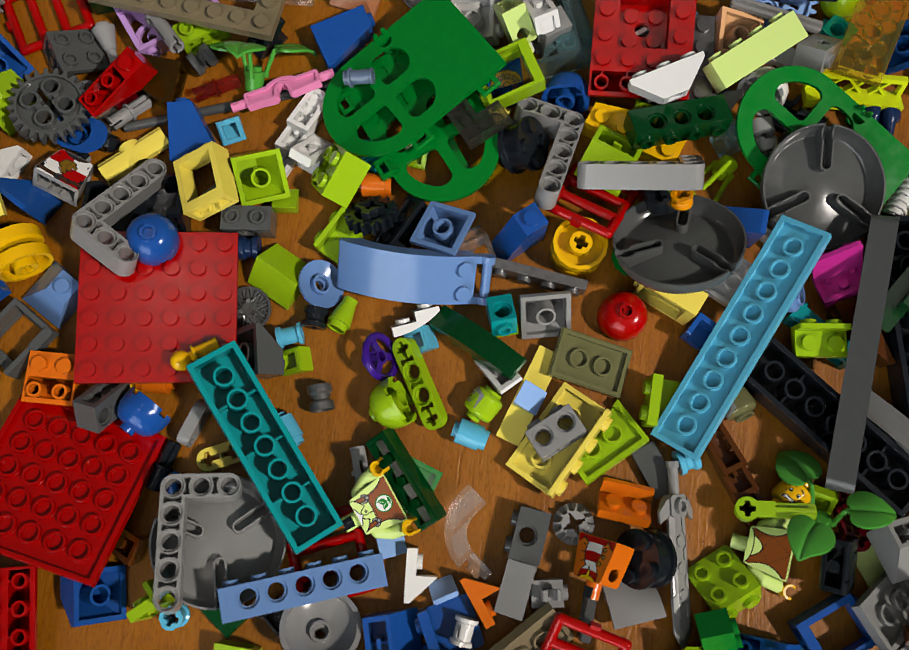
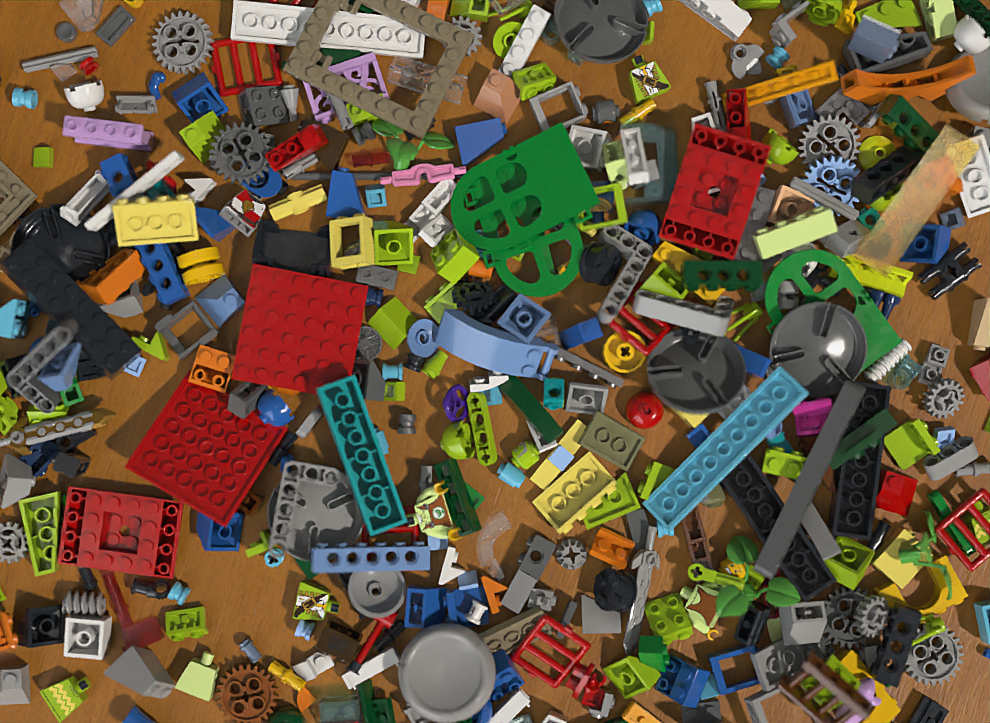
camera: 10 degrees right, 10 degrees up
light grey beam [69,158,167,277] -> none
blue cylinder [125,213,180,266] -> none
yellow pin [170,337,220,371] -> none
light yellow beam [196,441,241,472] -> none
sand blue pin [343,67,375,88] -> none
clear smoke plate [446,99,512,150] -> none
light grey brick [525,404,587,462] -> none
orange torso [573,531,635,601] -> none
white slope [628,51,705,105] -> none
light orange bush [670,190,694,211] -> none

